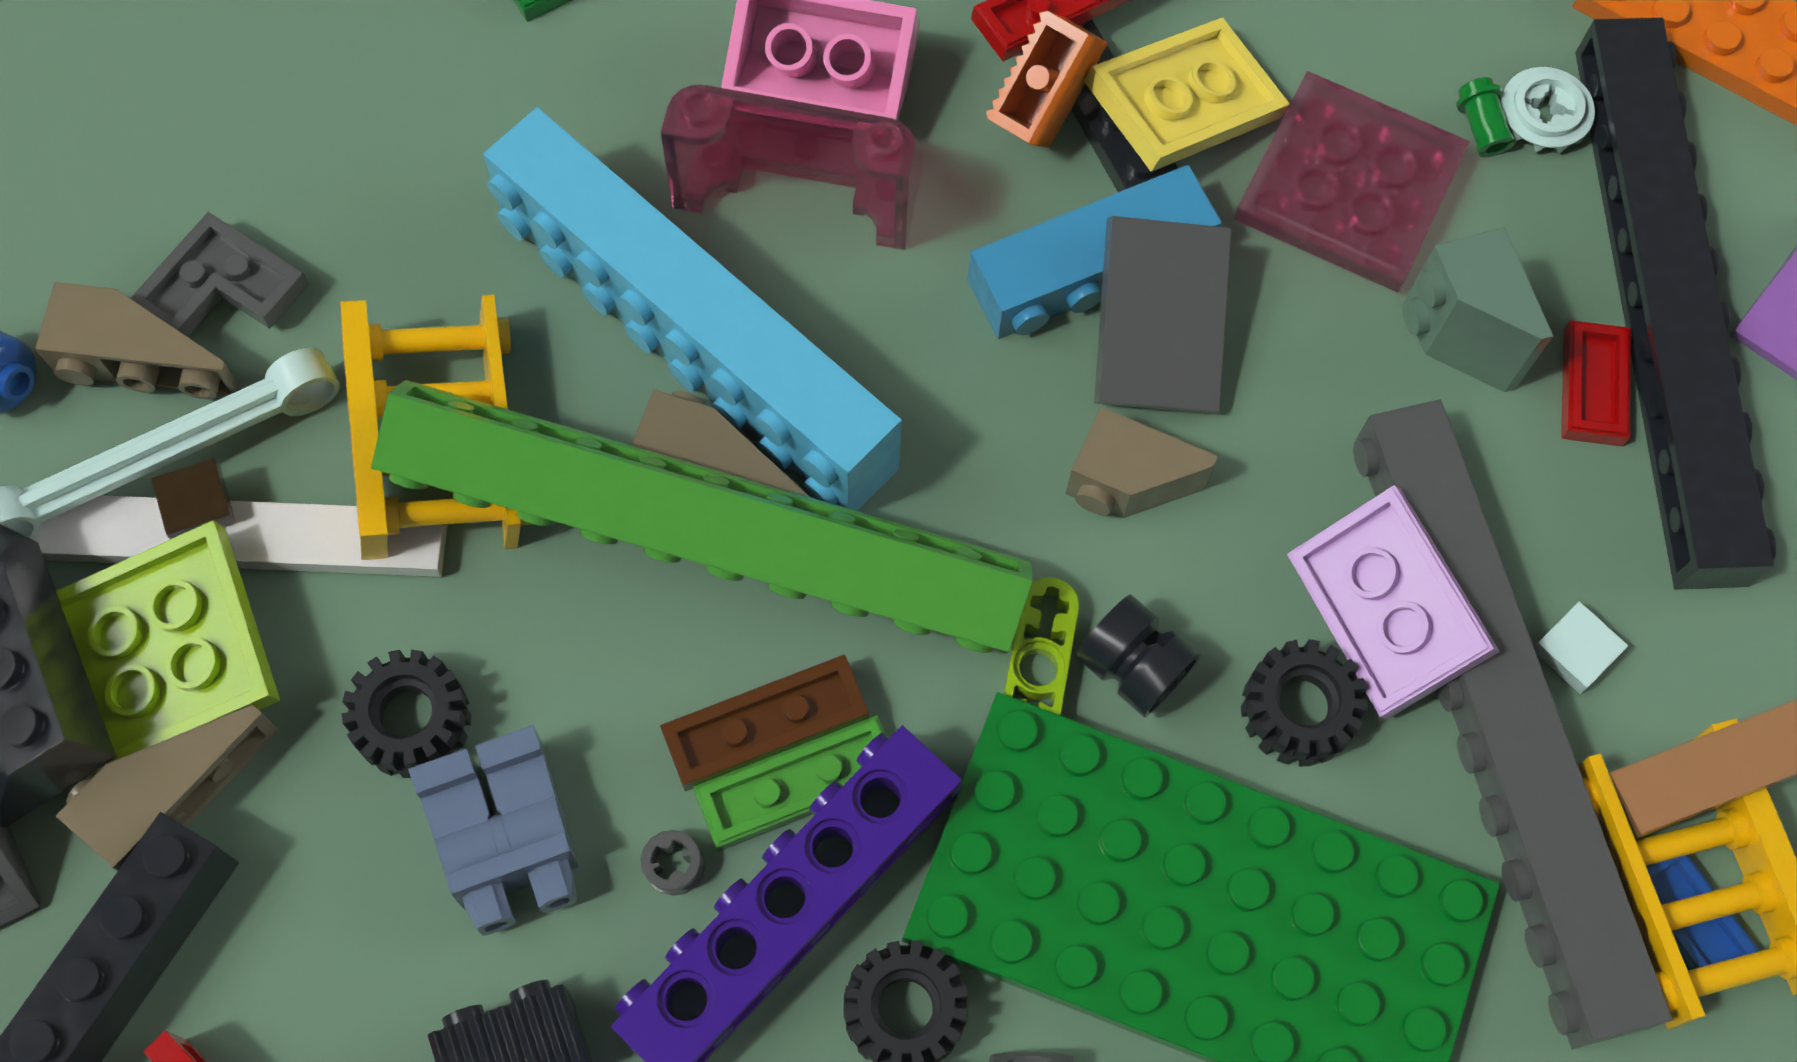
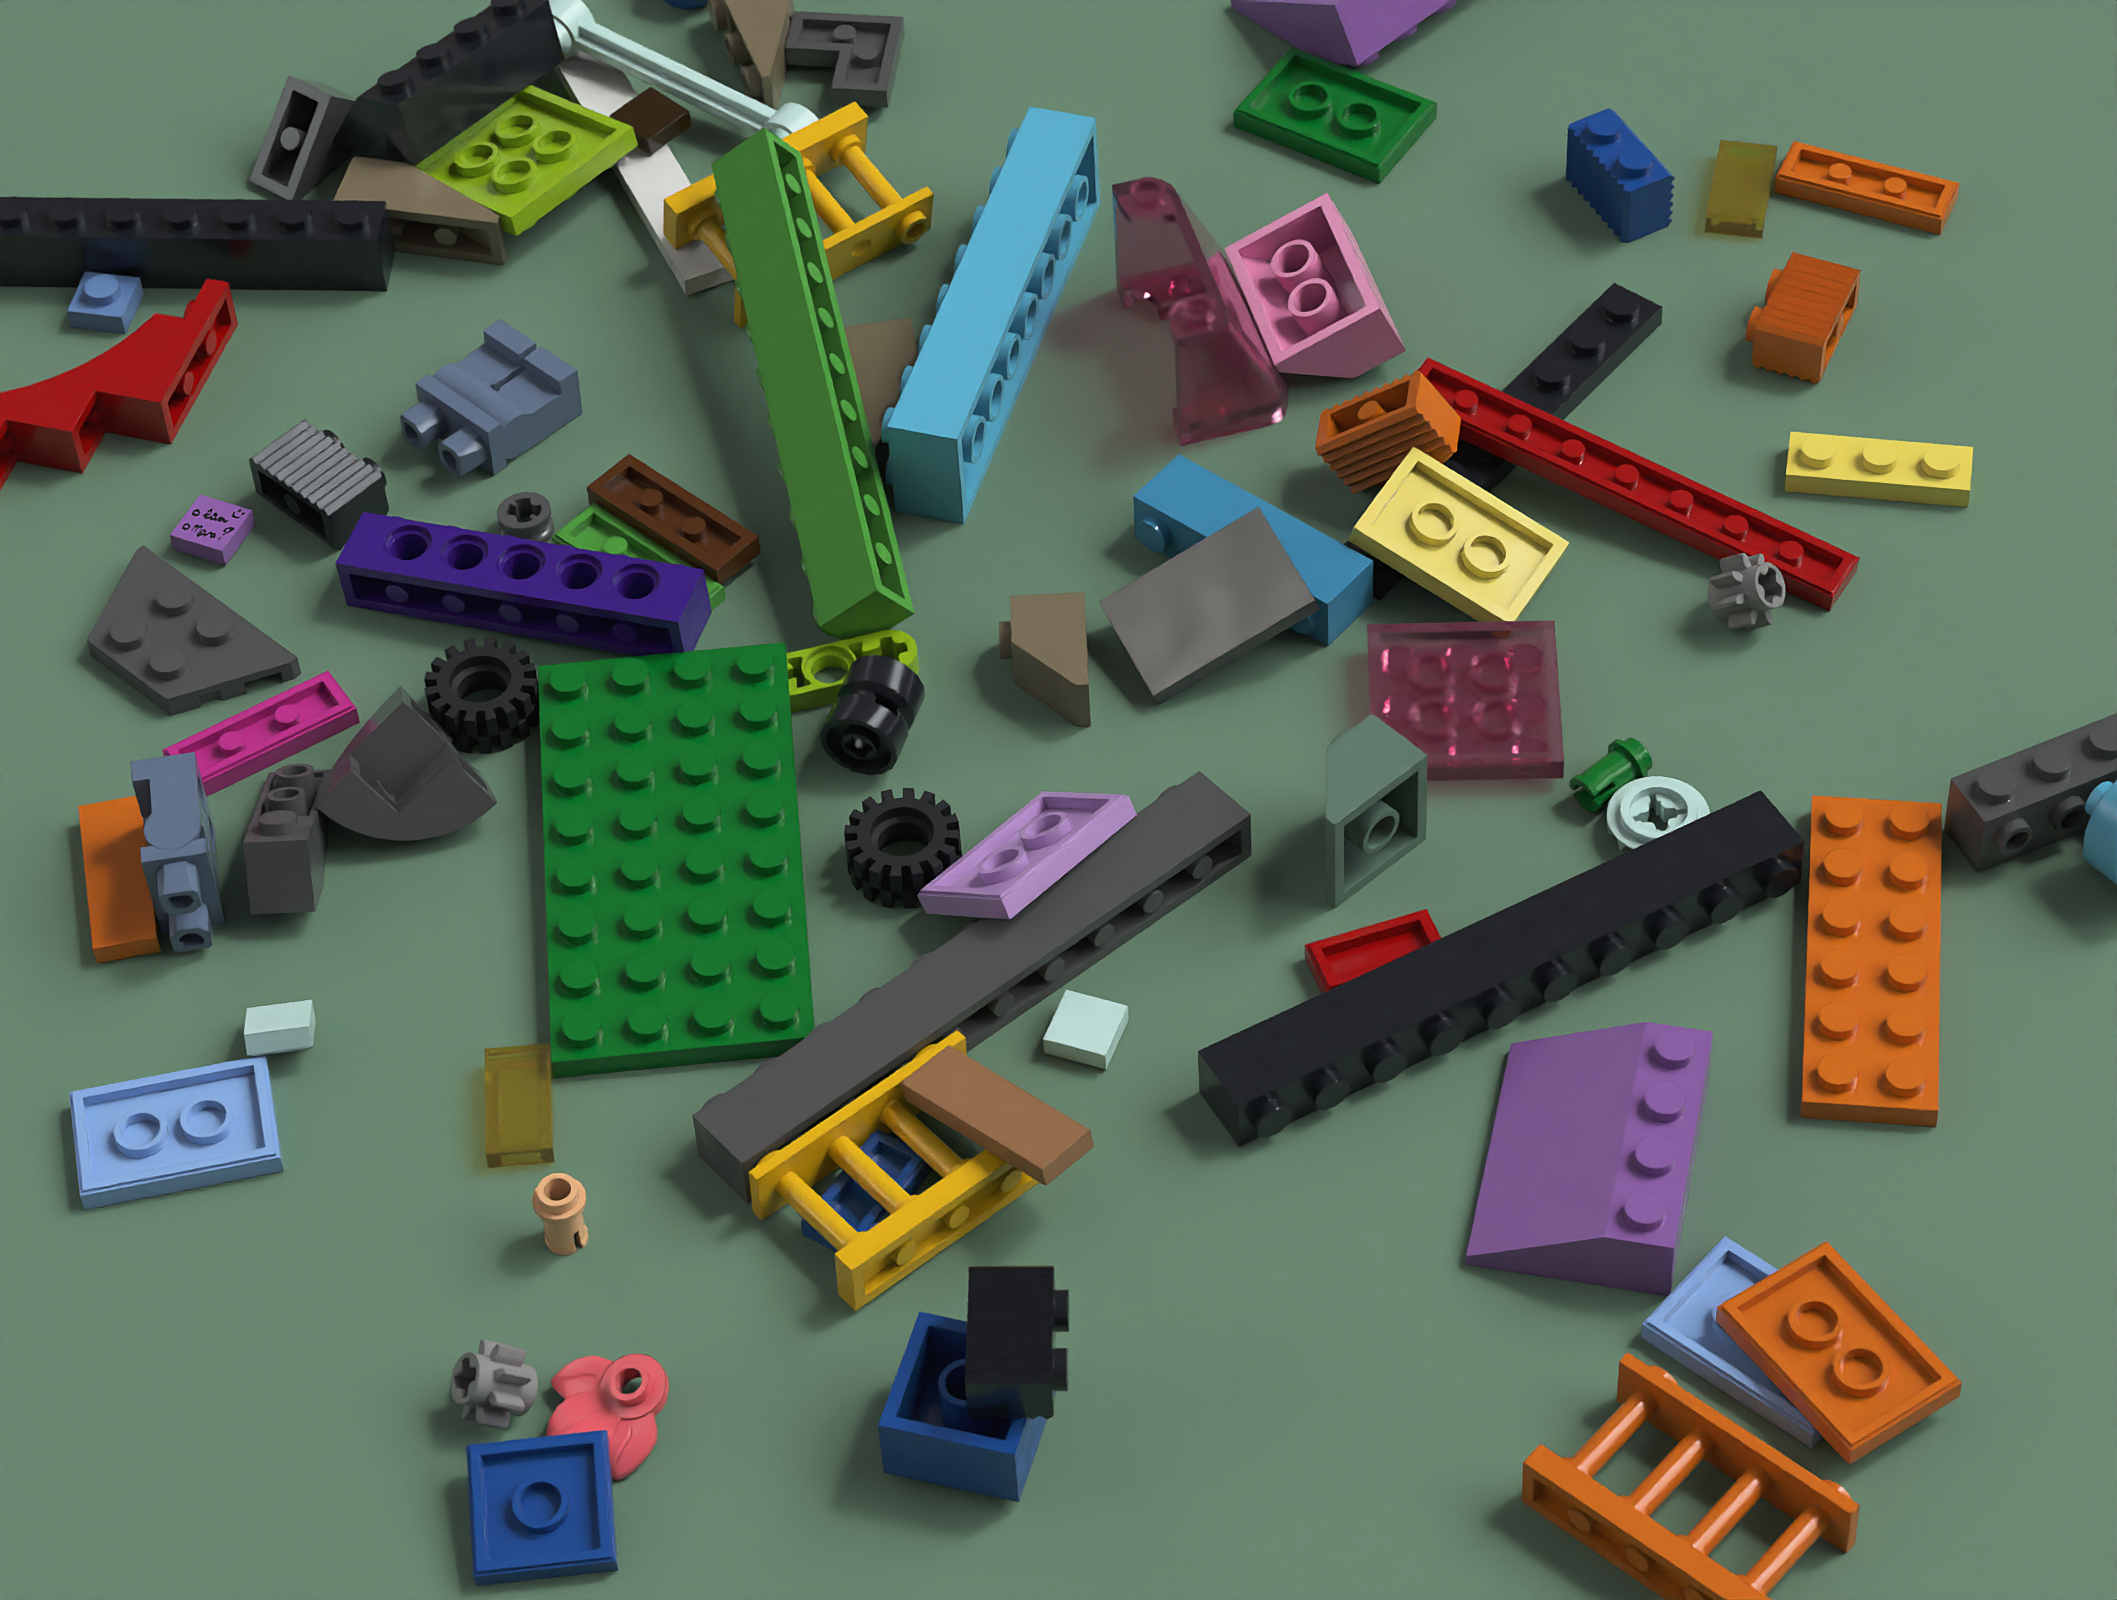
camera: 70 degrees right, 20 degrees down
black tyre [341,649,471,778] -> none

